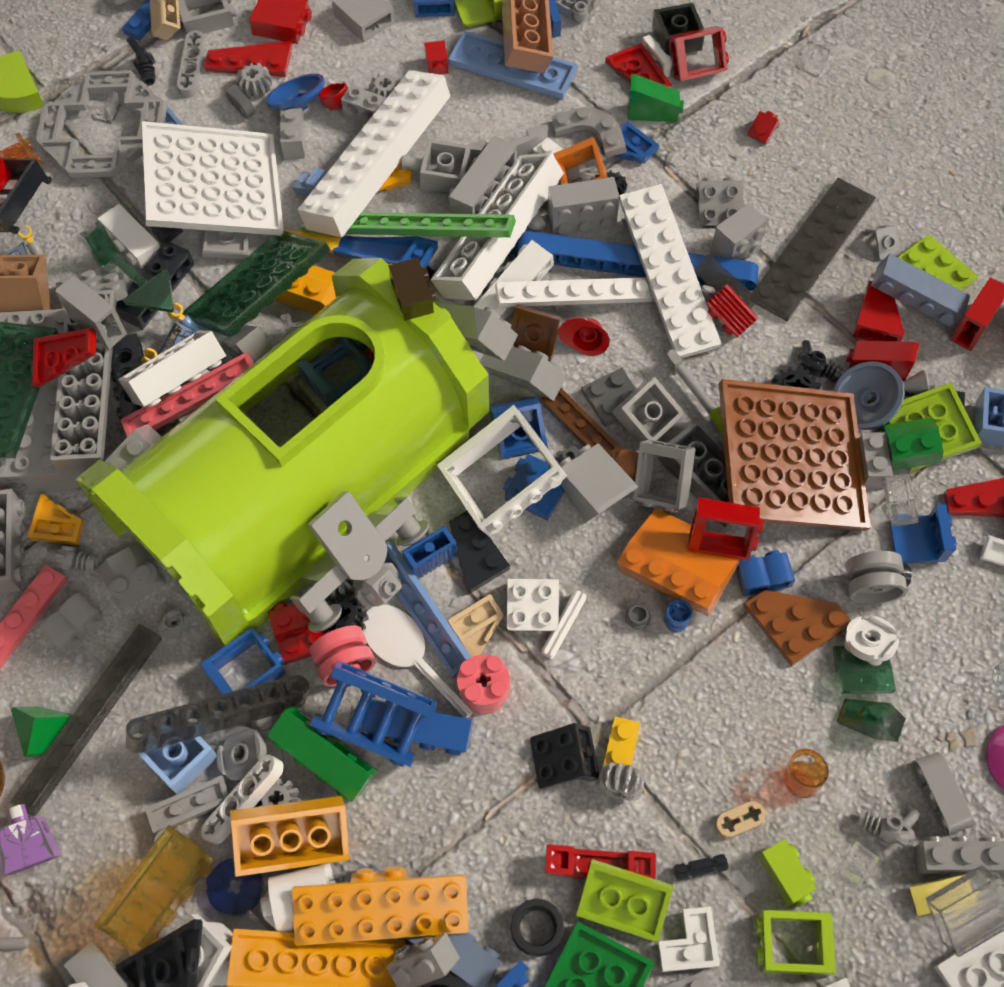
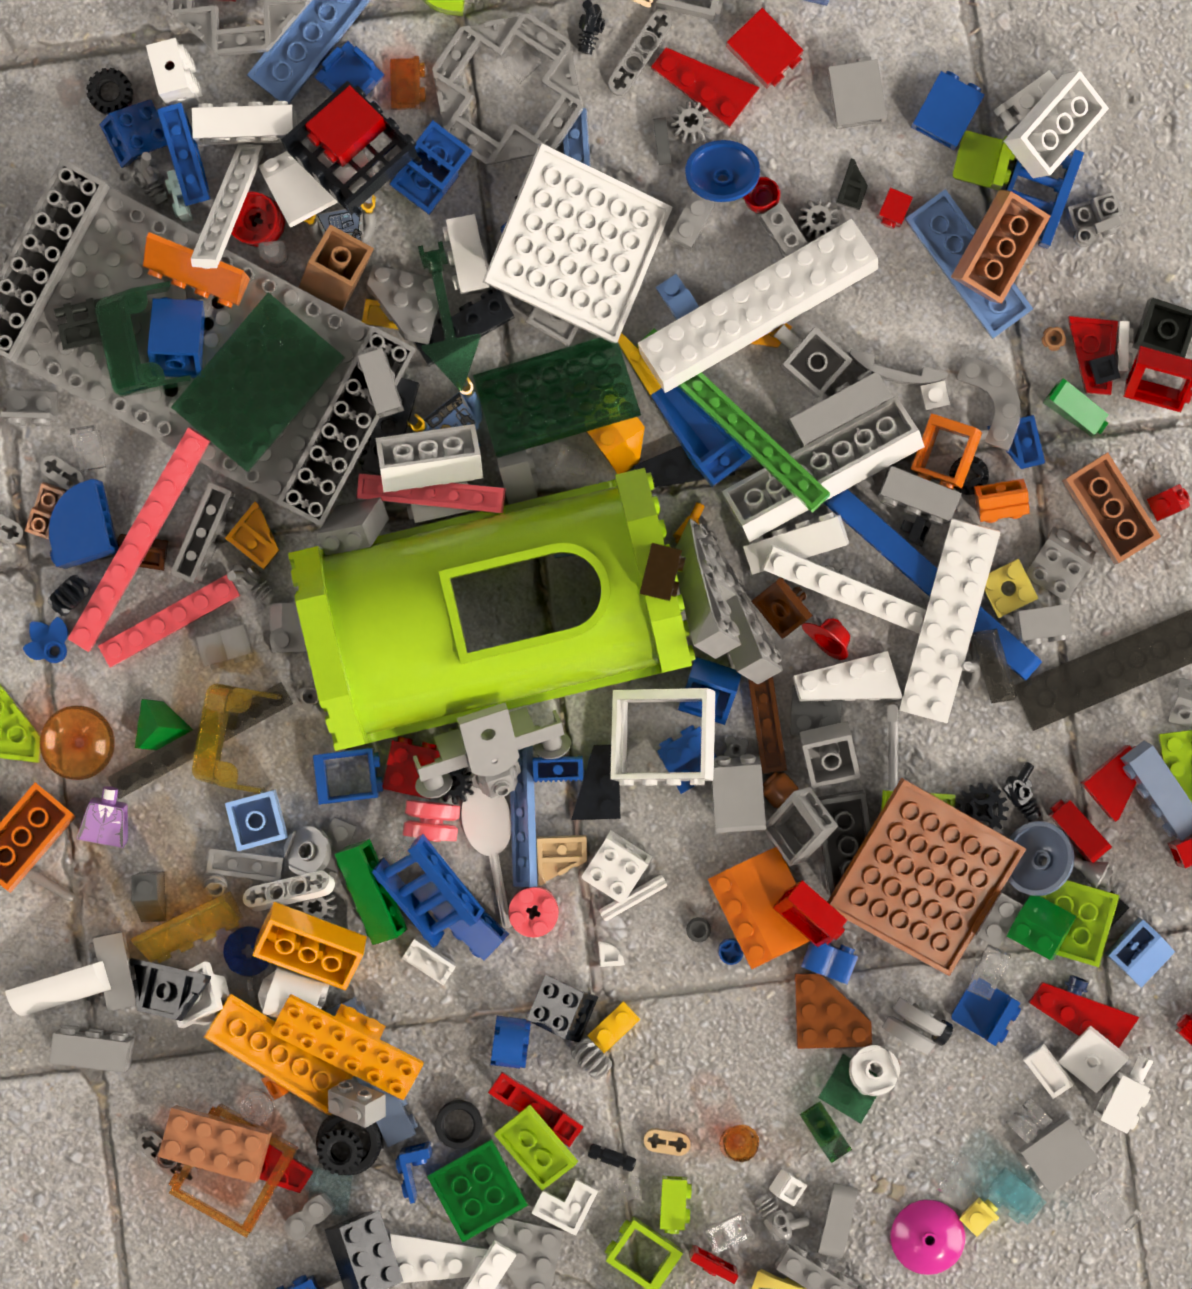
camera: 30 degrees right, 25 degrees up
red wing [32,328,96,388] -> none
clear smoke beam [126,675,309,753] -> none
red brick [706,284,759,338] -> none
none -> dark grey slope [131,871,167,922]
none -> clear yellow windscreen [192,683,282,794]
none -> blue bracket [389,120,473,215]
none -> white hinge [402,937,457,985]
none -> blue brick [490,1015,531,1069]
none -> white tile [598,941,625,967]
none -> red plate [689,1245,739,1284]
none -> white slope [769,1169,807,1206]
none -> white wing [793,651,902,701]
none -> pearl dark grey tile [836,158,868,210]
none -> black tile [900,516,931,547]
none -> orange brick [974,479,1030,523]
none -> light yellow piece [984,559,1039,618]
none -> medium nougat plate [1042,327,1066,351]
none -> nougat brick [1062,452,1161,565]
none -> dark blue plate [1065,975,1089,996]
none -> black plate [1088,354,1121,385]

